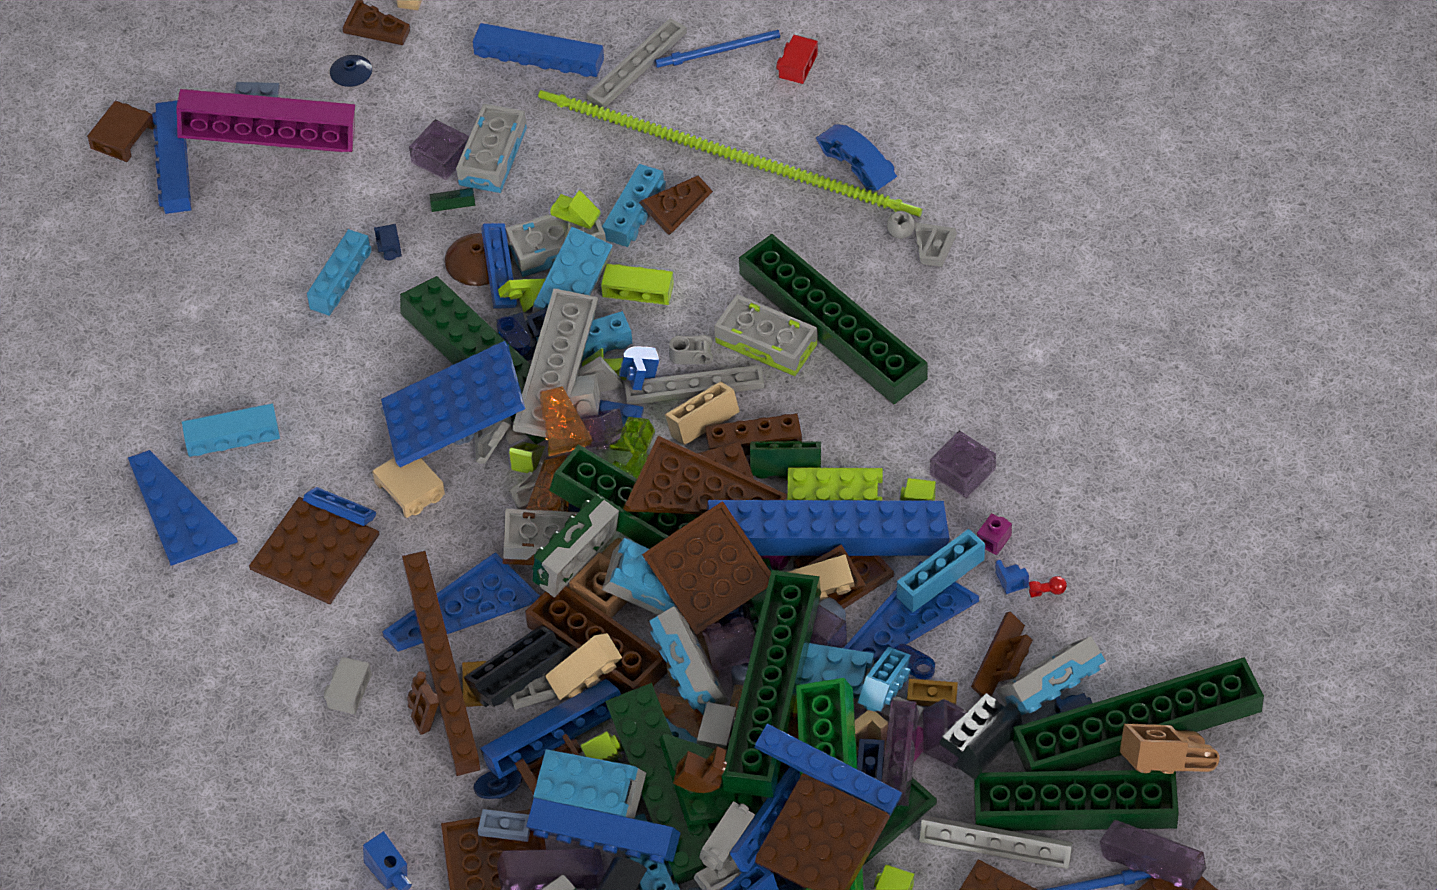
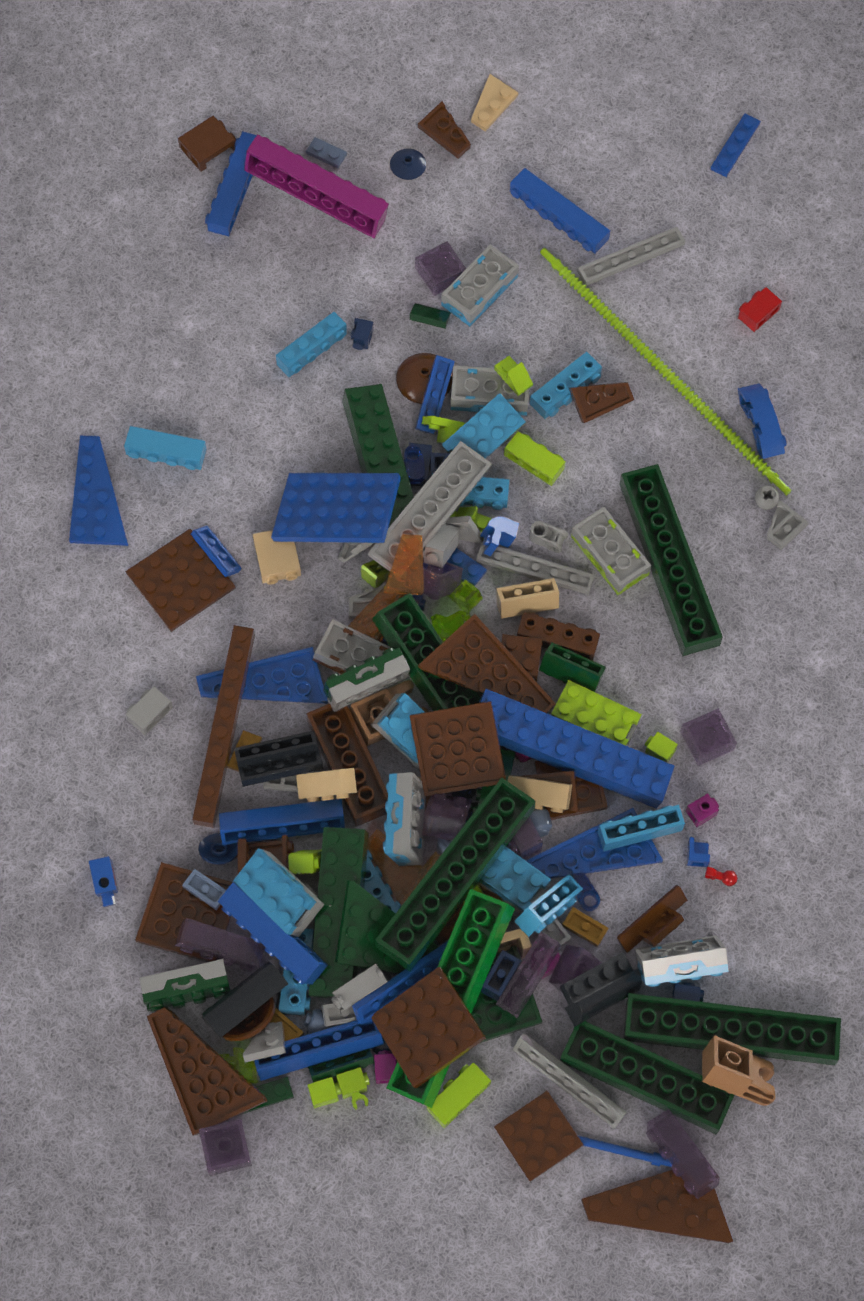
camera: 20 degrees right, 15 degrees up
reddish brown plate [407,671,439,735] -> none
blue bar [655,30,780,68] -> none
reddish brown brick [673,746,727,793] -> none
light grey brick [697,702,736,753] -> none
blue plate [755,724,902,816] -> none

